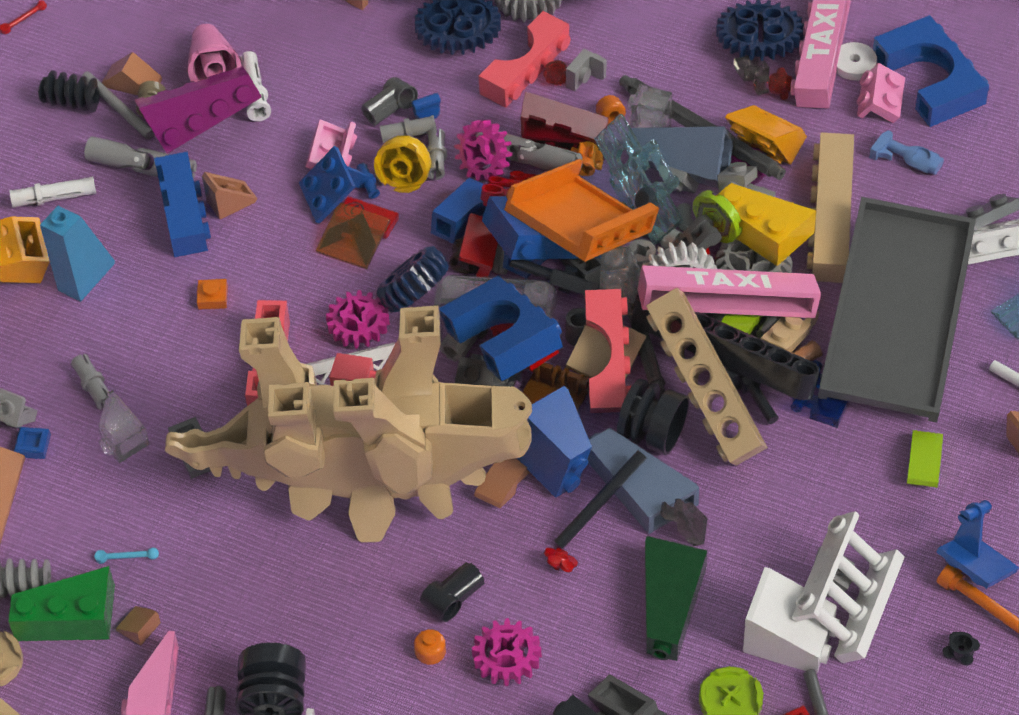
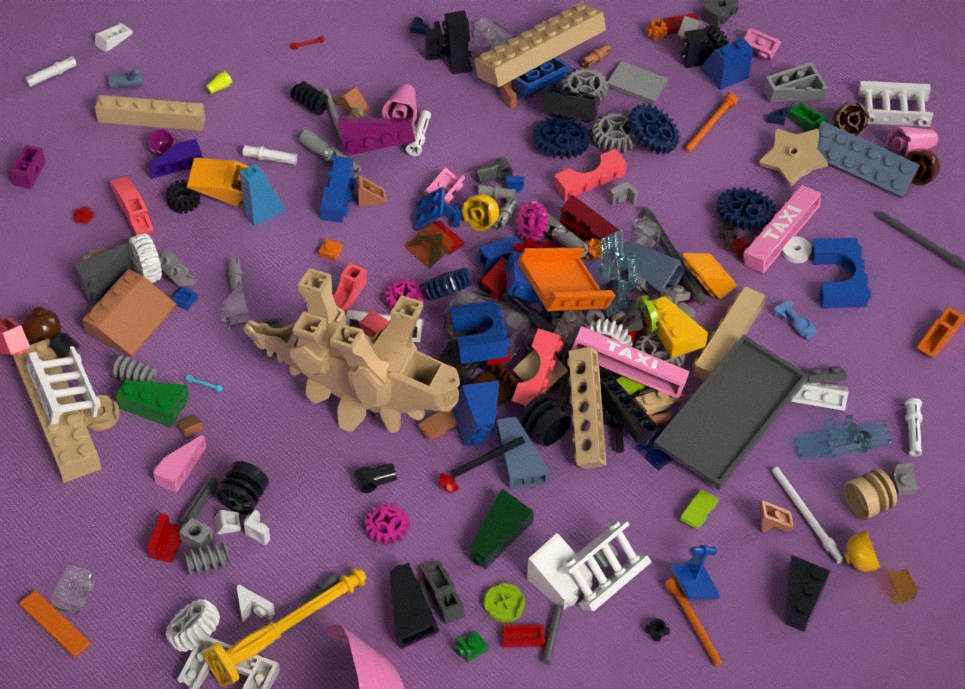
camera: 20 degrees right, 0 degrees up
orange piece [414,629,446,665] -> none
clear red plate [543,60,567,85] -> none
orange piece [595,95,626,126] -> none
clear smoke plate [660,498,708,546] -> none
bright pink bracket [857,63,905,123] -> none

